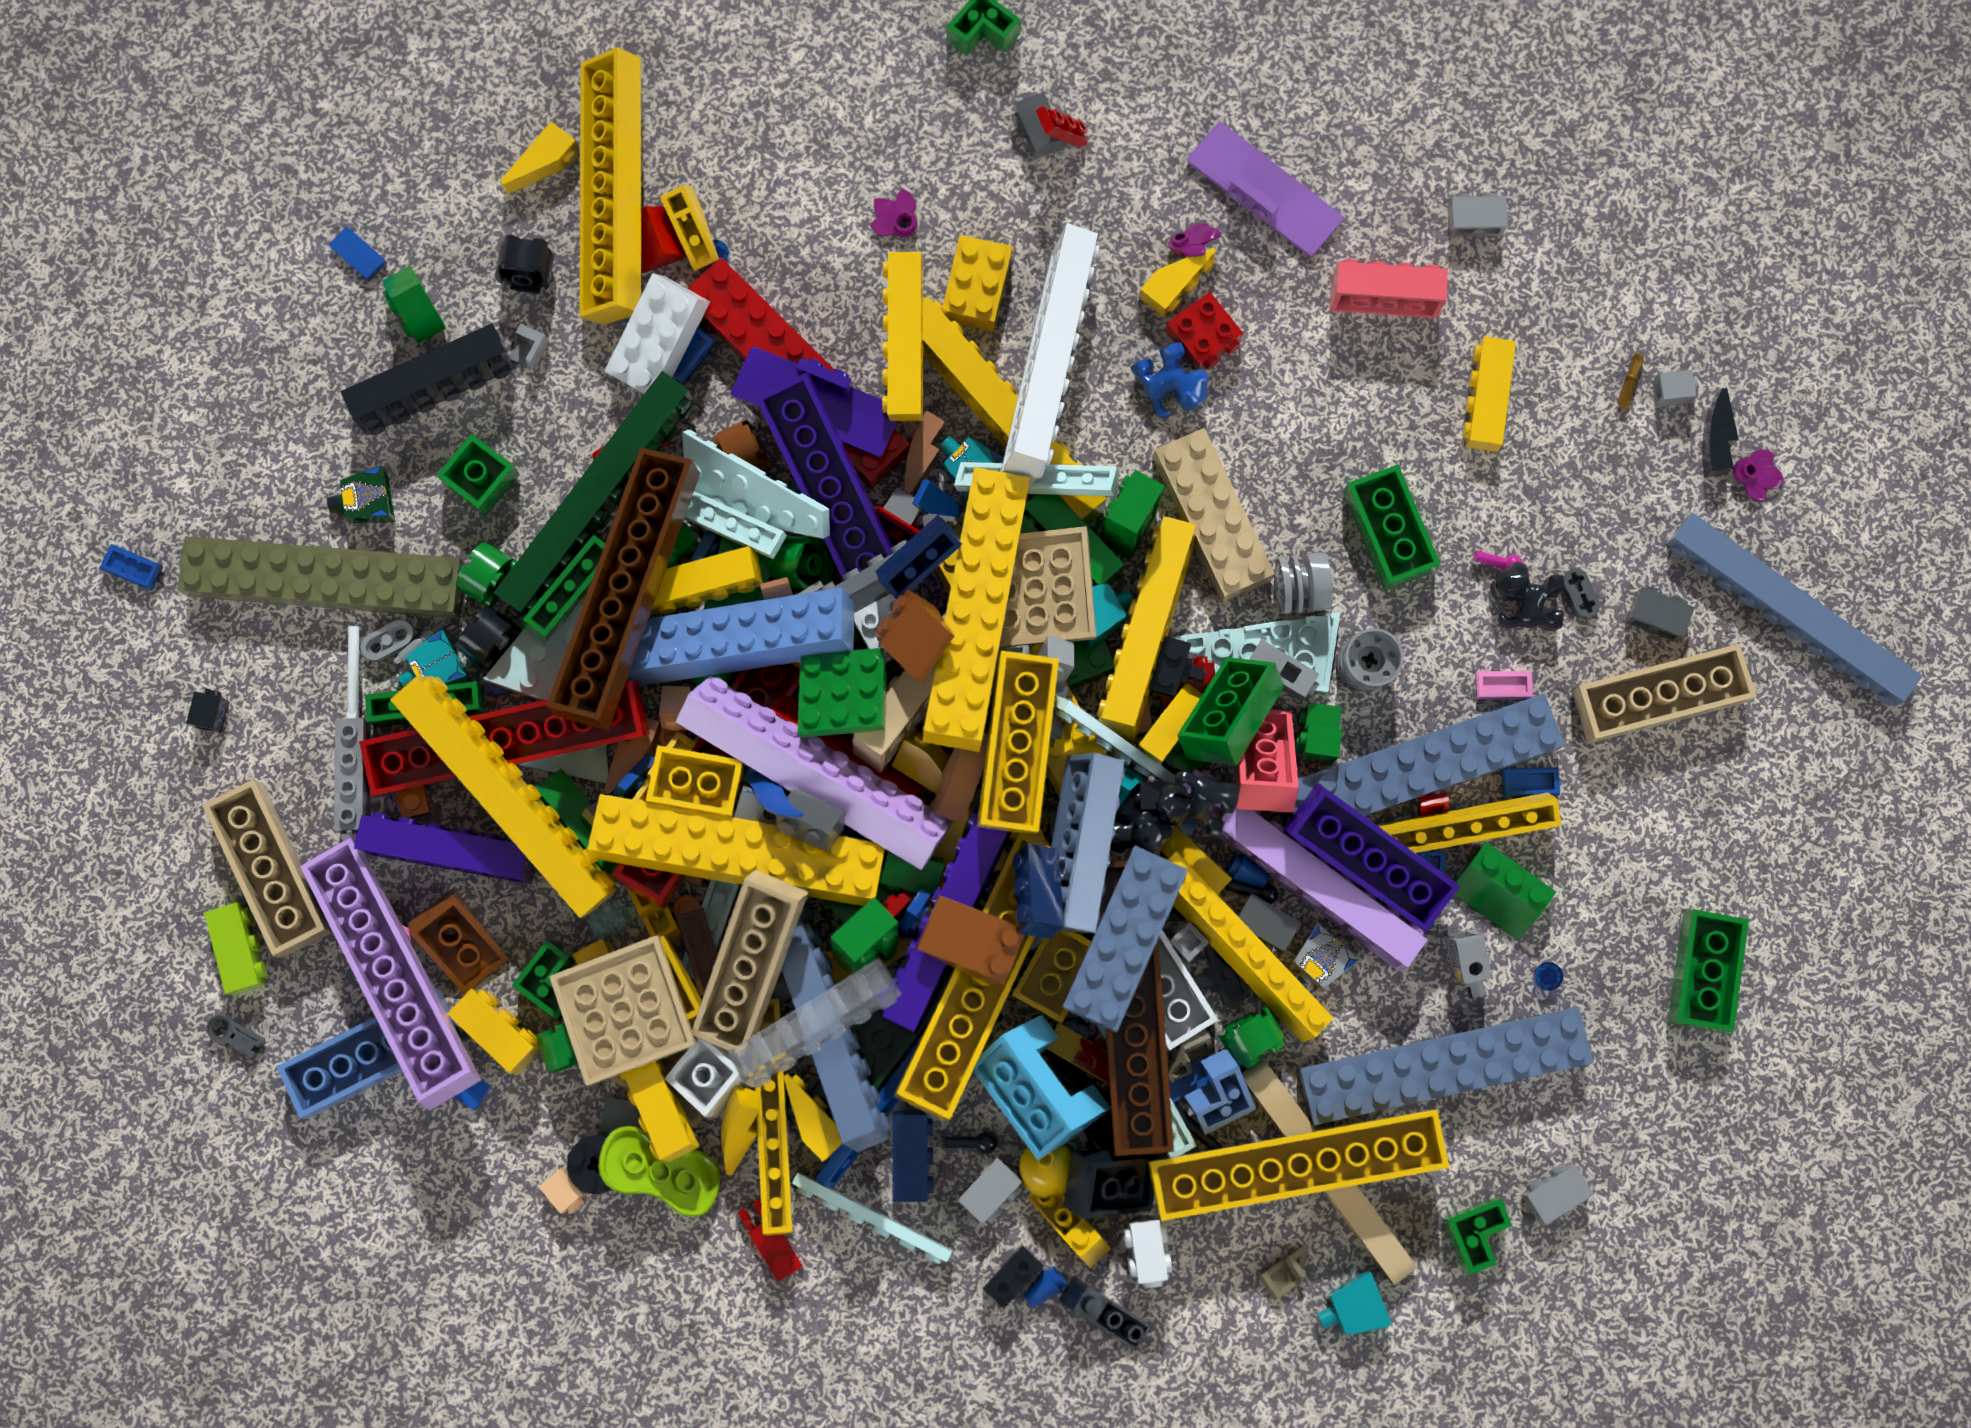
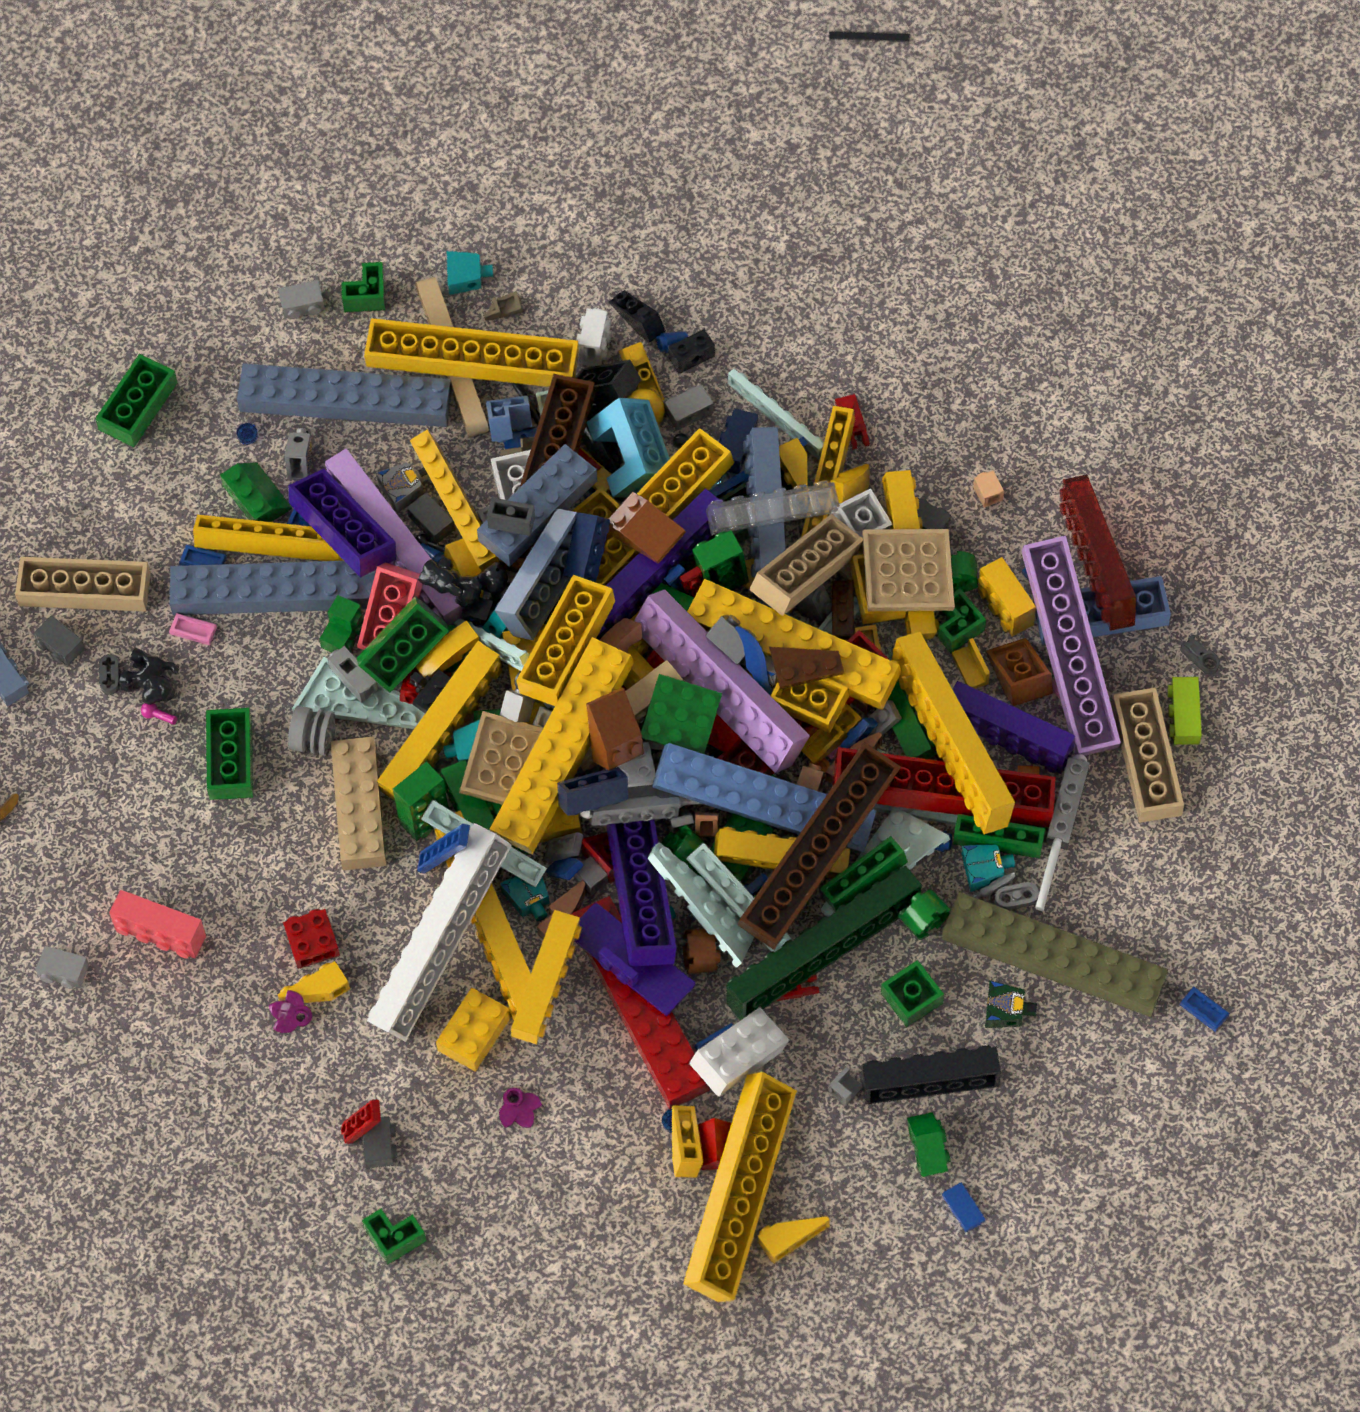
camera: 160 degrees left, 15 degrees down
black brick [186,689,229,733] -> none
black brick [457,606,523,672] -> none
black brick [495,235,554,293] -> none
black brick [567,1135,613,1194] -> none
lime plate [599,1126,720,1217] -> none
blue animal [1130,342,1209,419] -> none
medium lavender bracket [1187,122,1344,257] -> none
black hinge [1193,949,1251,1006] -> none
green brick [1218,1006,1285,1068] -> none
light grey wheel [1336,628,1404,692] -> none
red plate [1417,792,1449,816] -> none
yellow brick [1462,336,1516,452] -> none
none -> blue tile [417,824,470,874]
none -> dark grey brick [487,497,535,536]
none -> reddish brown wing [769,647,844,690]
none -> yellow panel [952,638,990,689]
none -> clear red brick [1059,474,1136,631]

